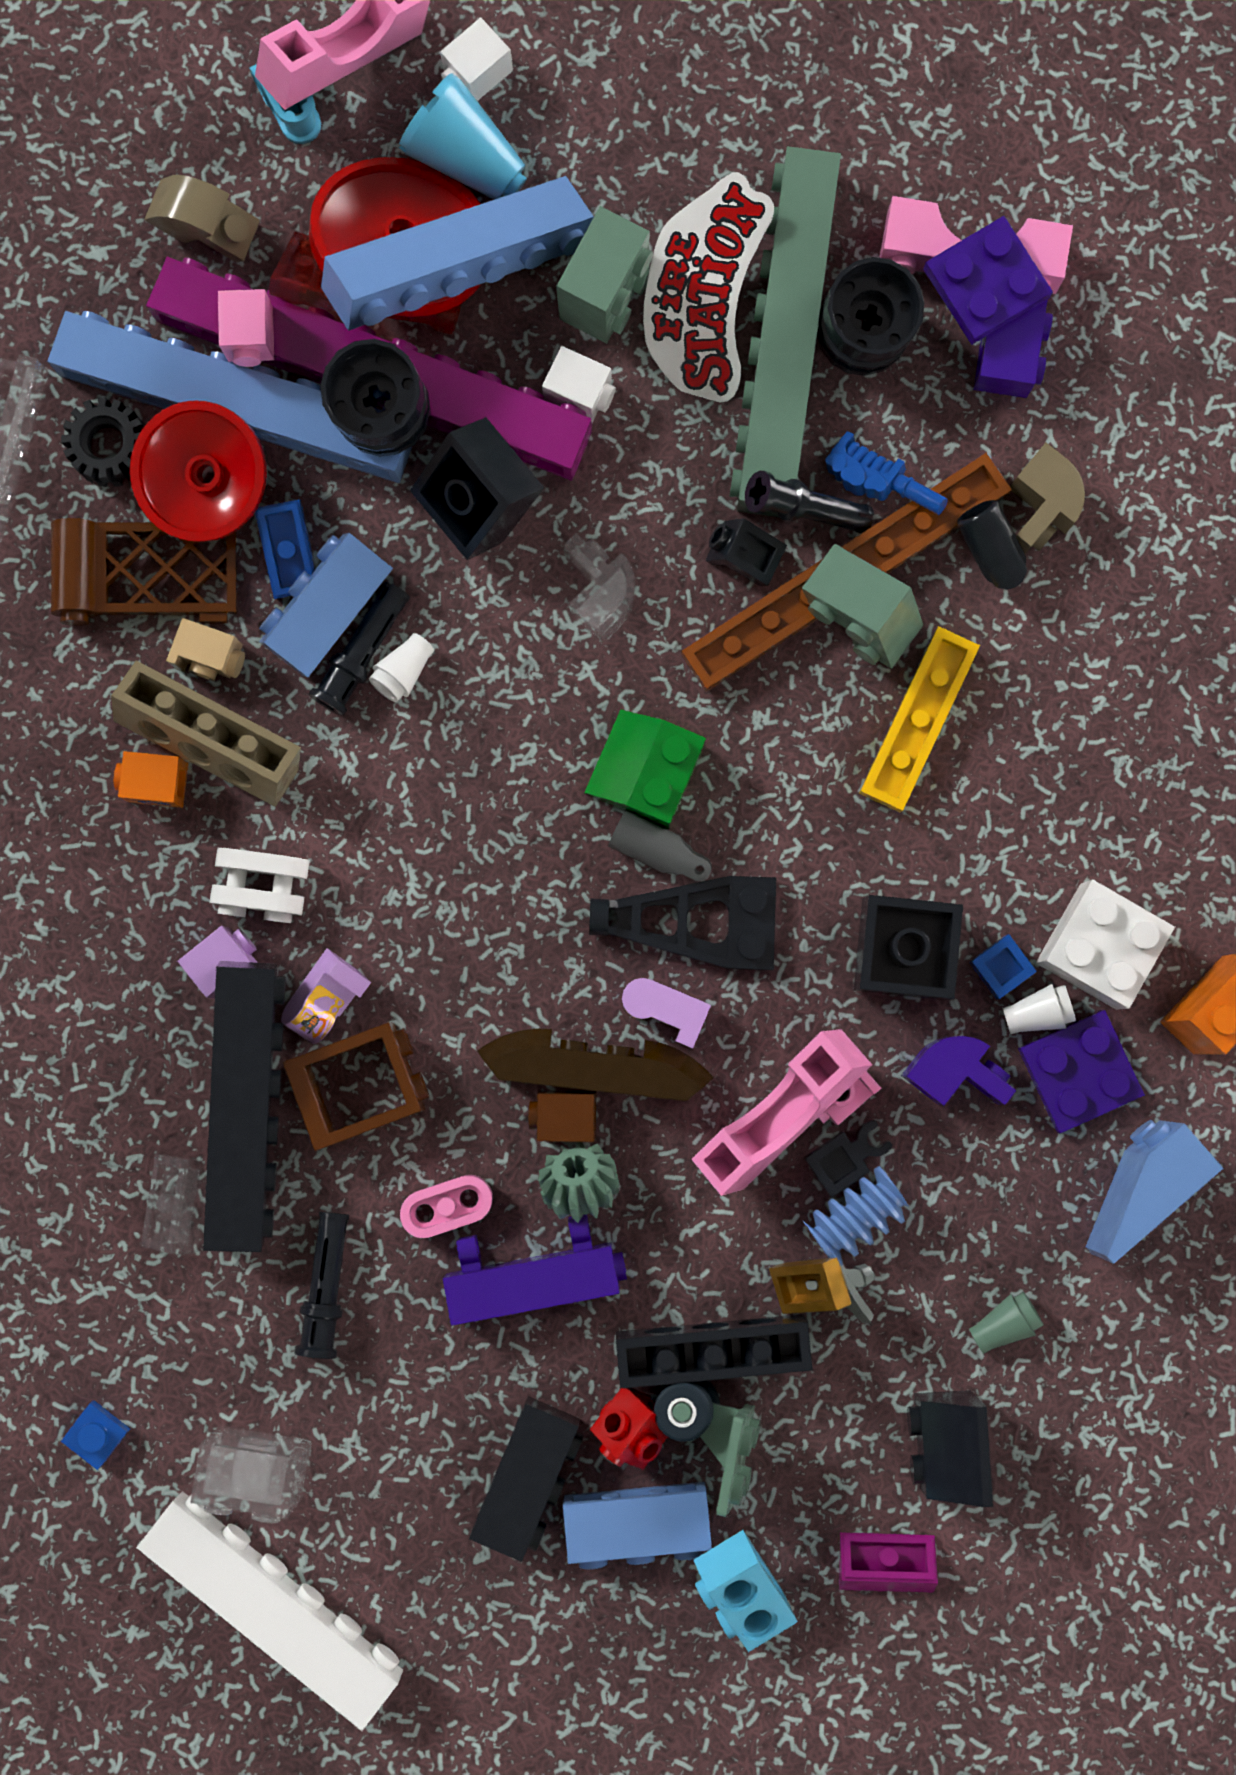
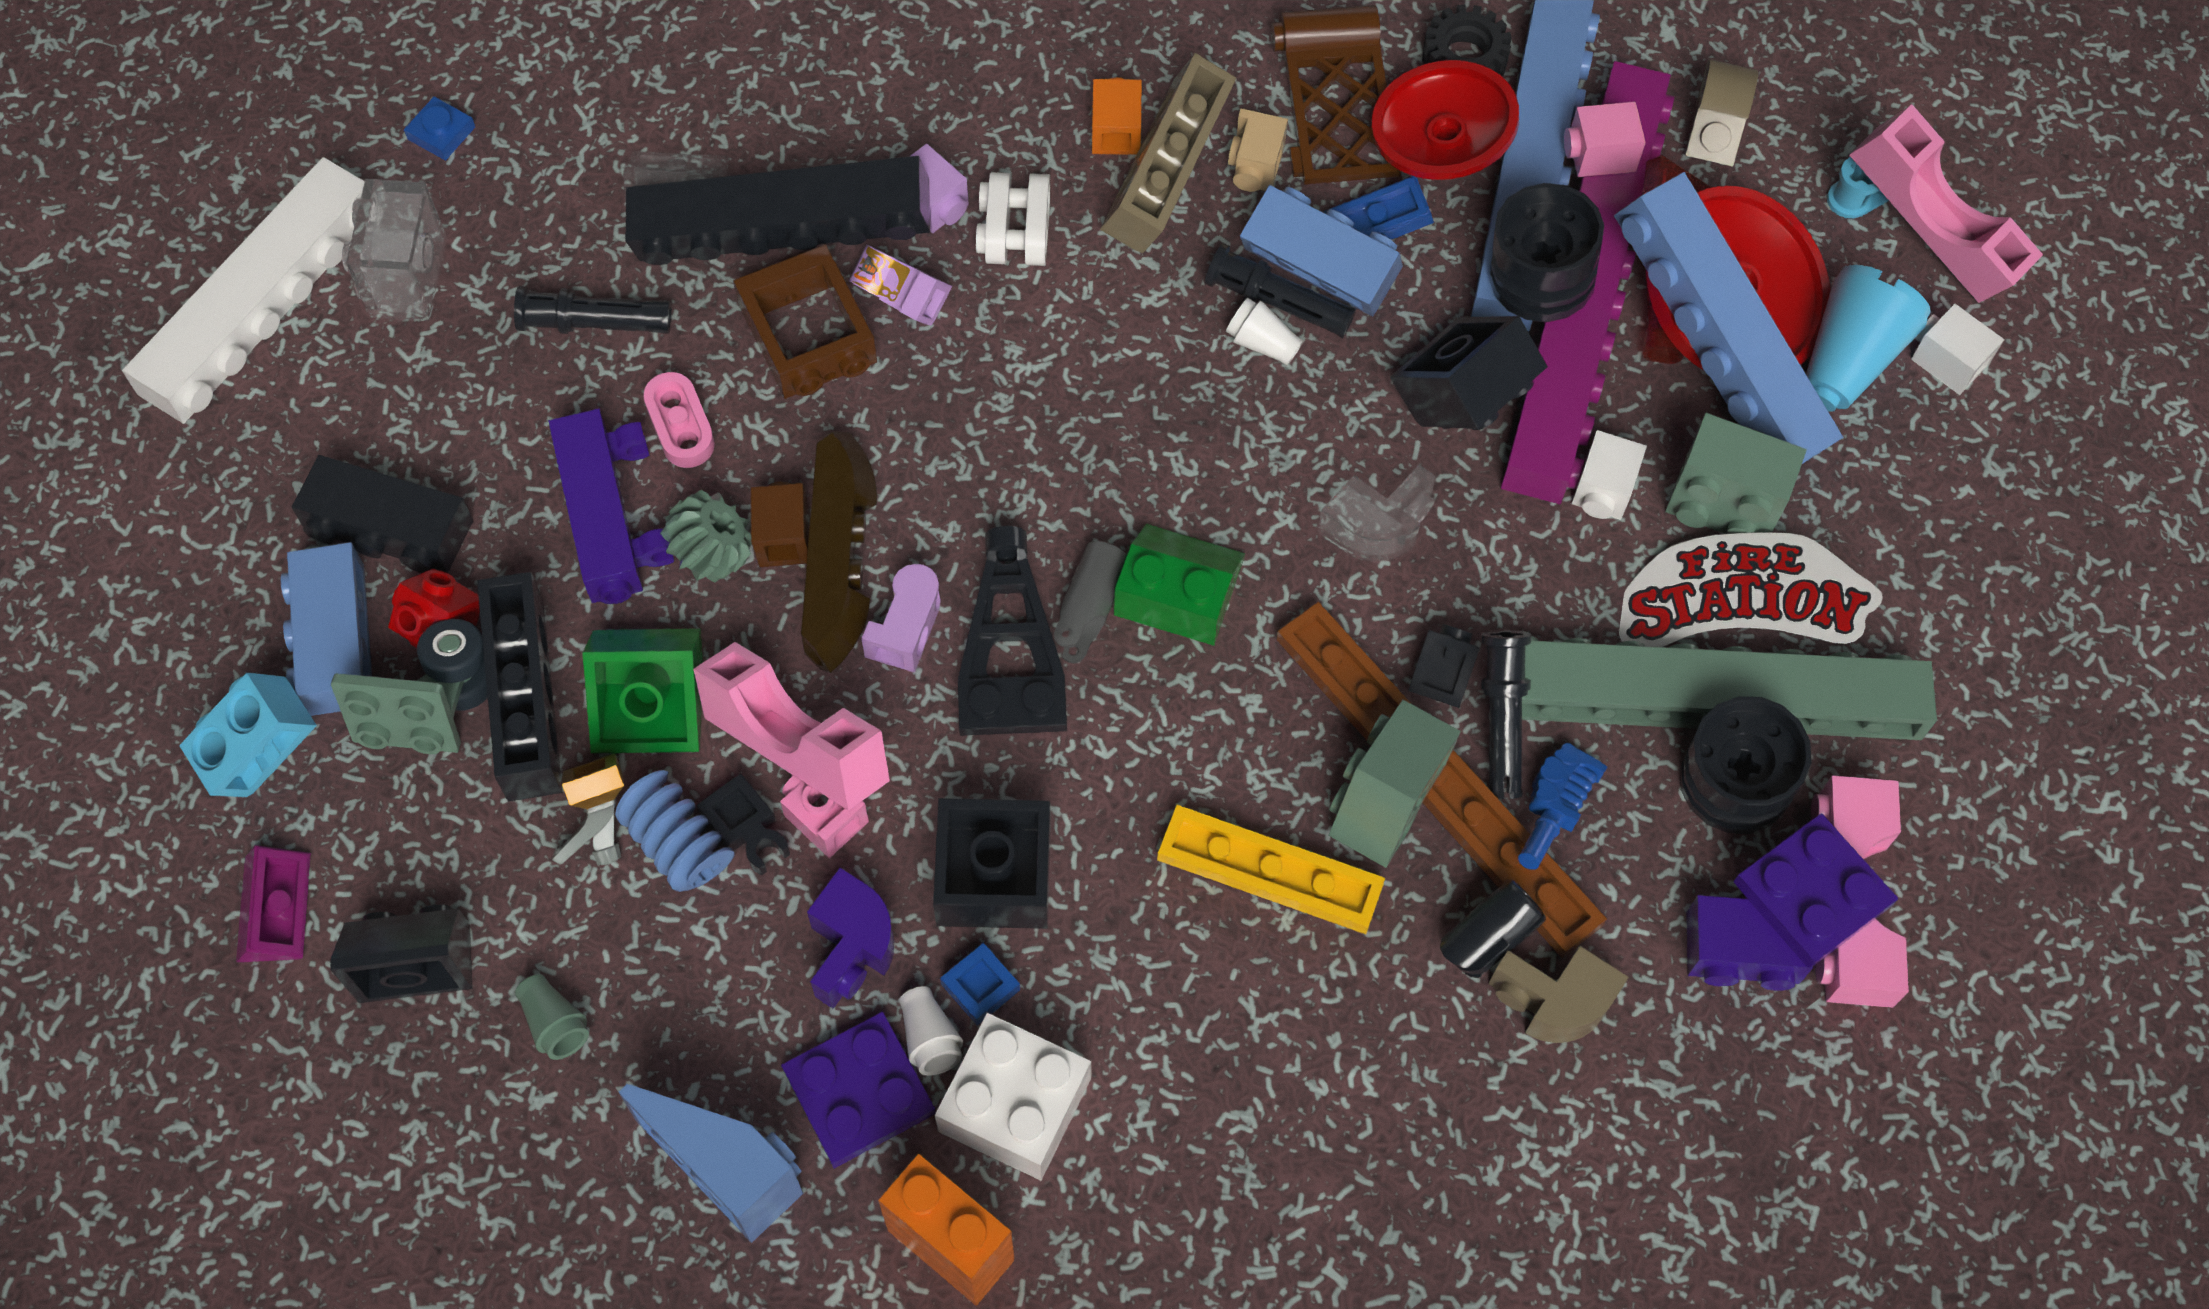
camera: 80 degrees right, 20 degrees down
none -> green slope [582,628,703,753]

